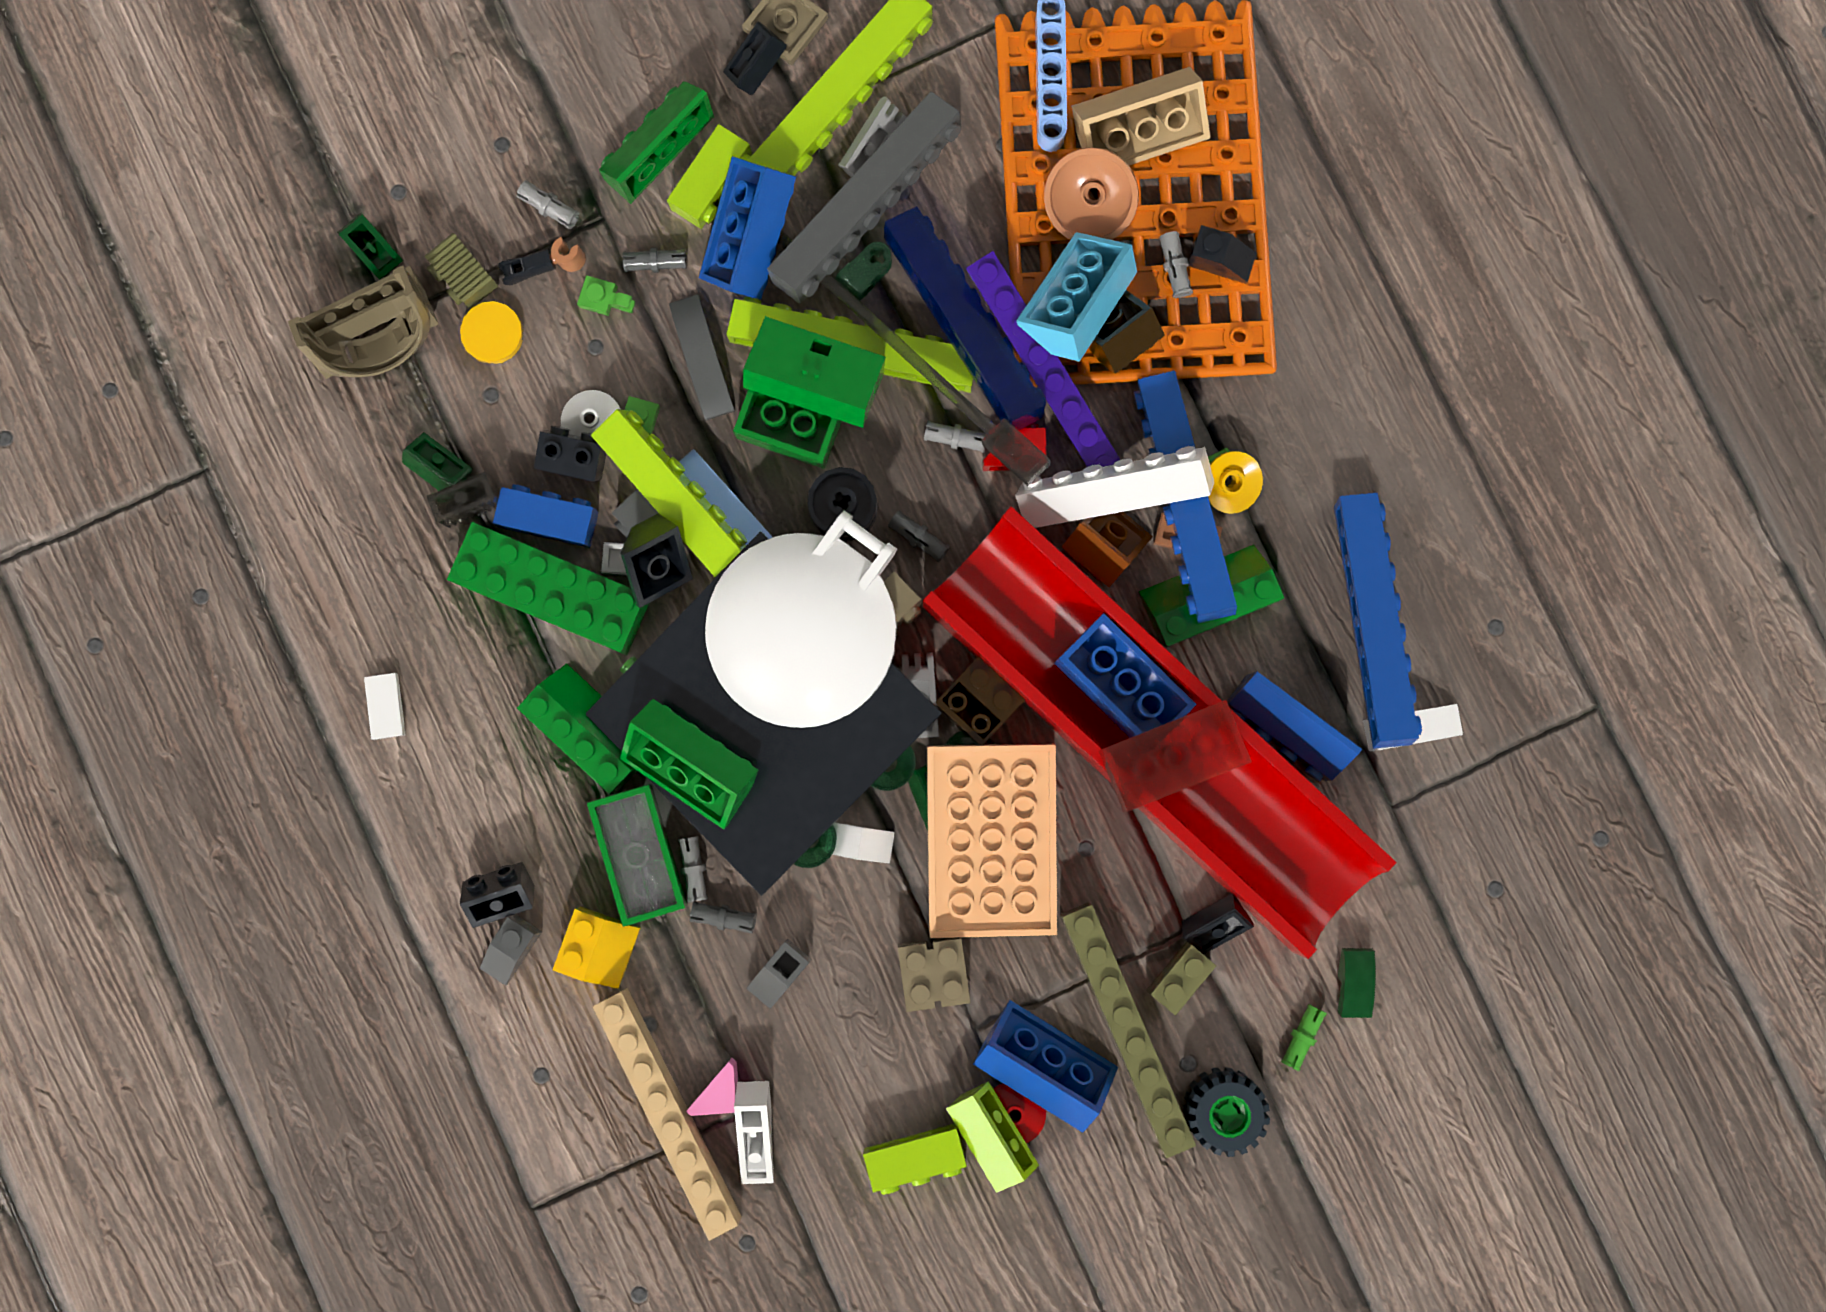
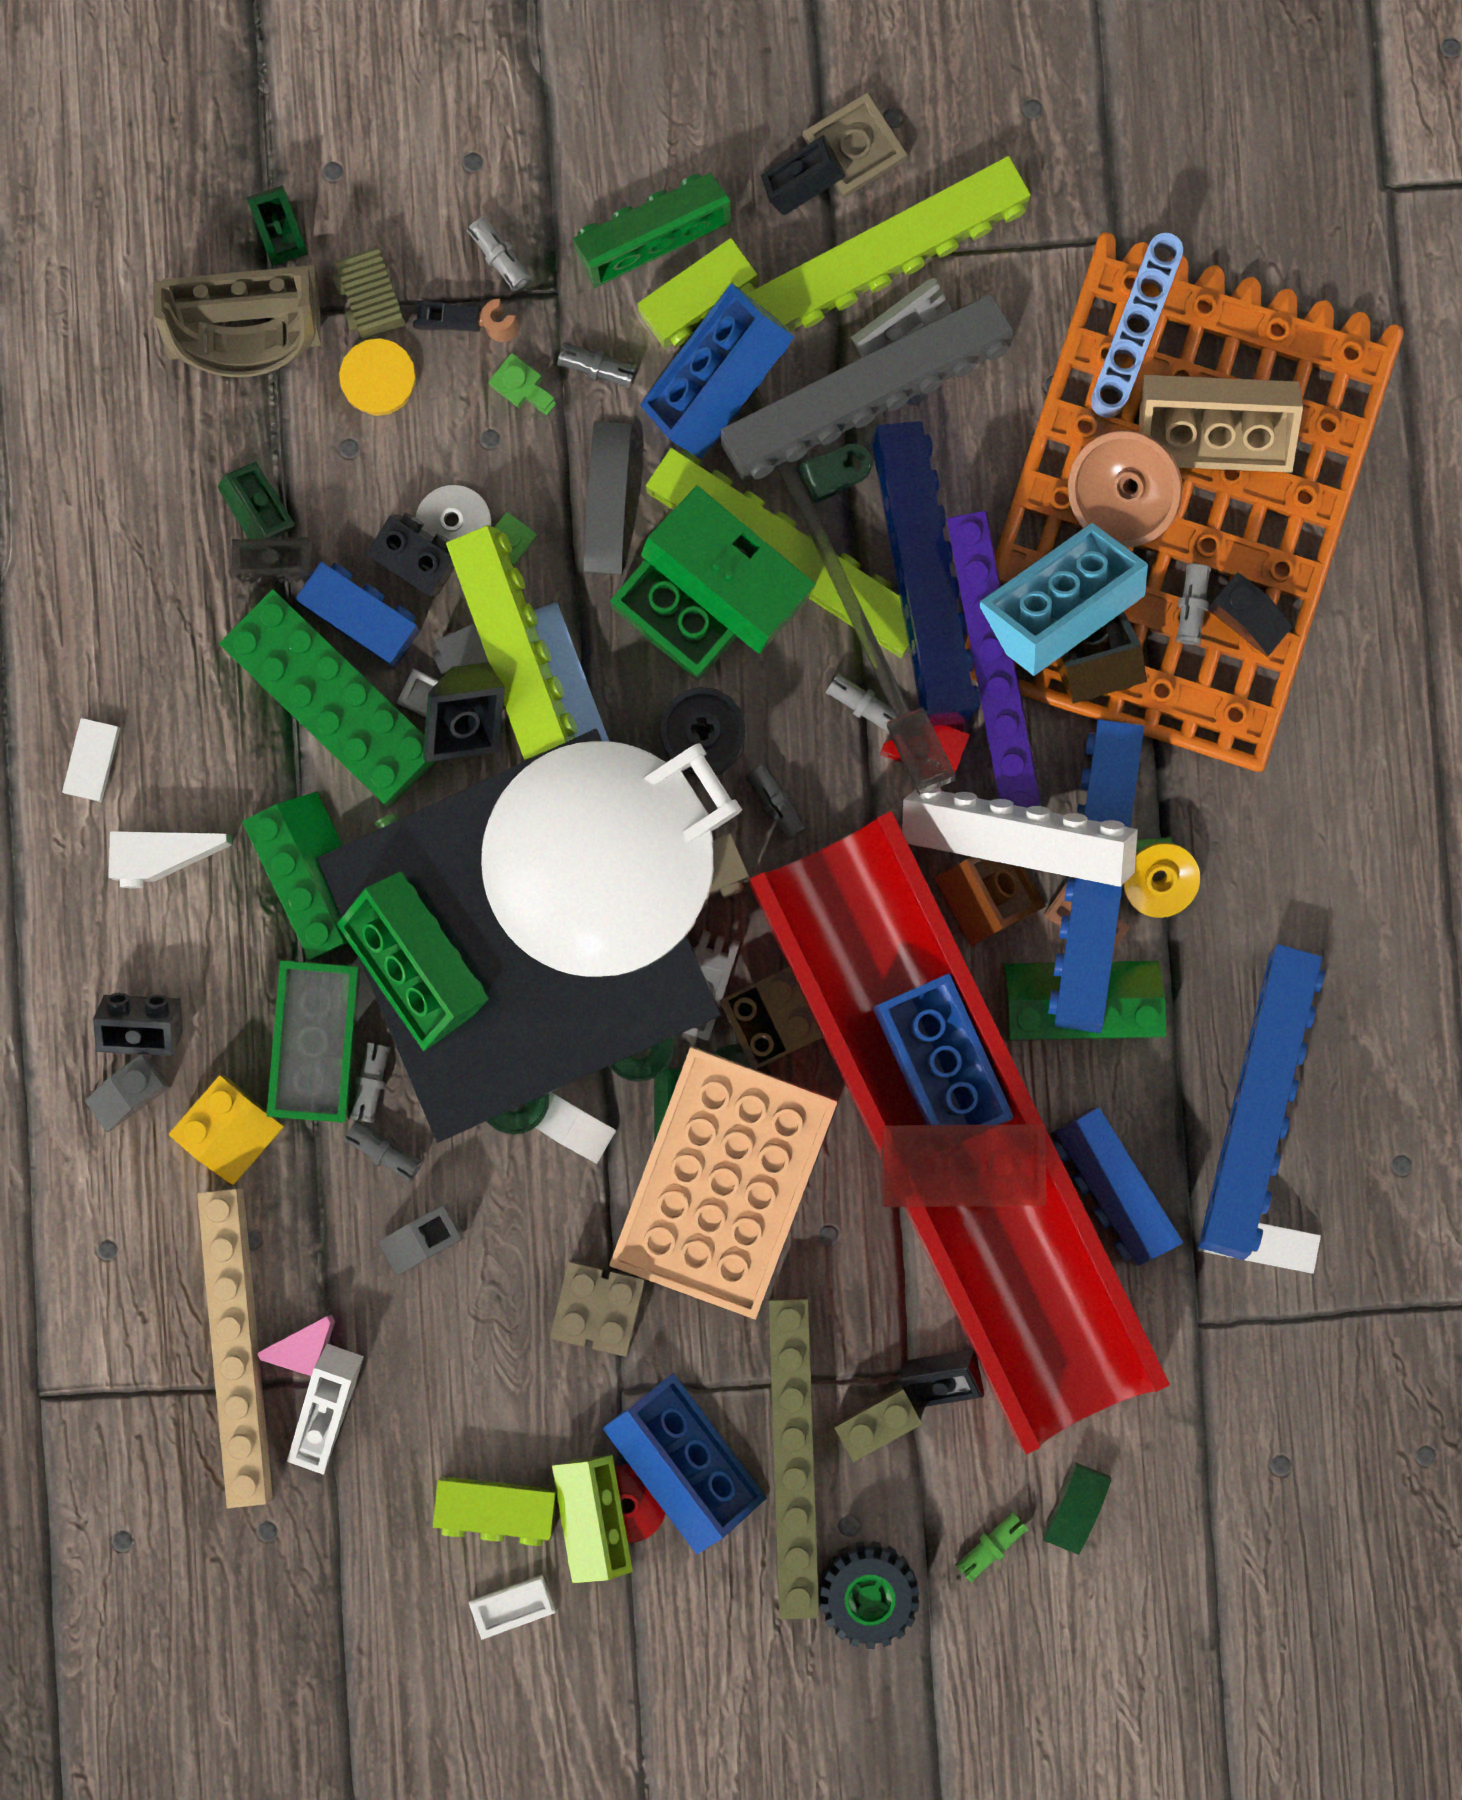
camera: 20 degrees right, 0 degrees up
none -> white slope [108,831,232,888]
none -> white tile [468,1574,556,1640]

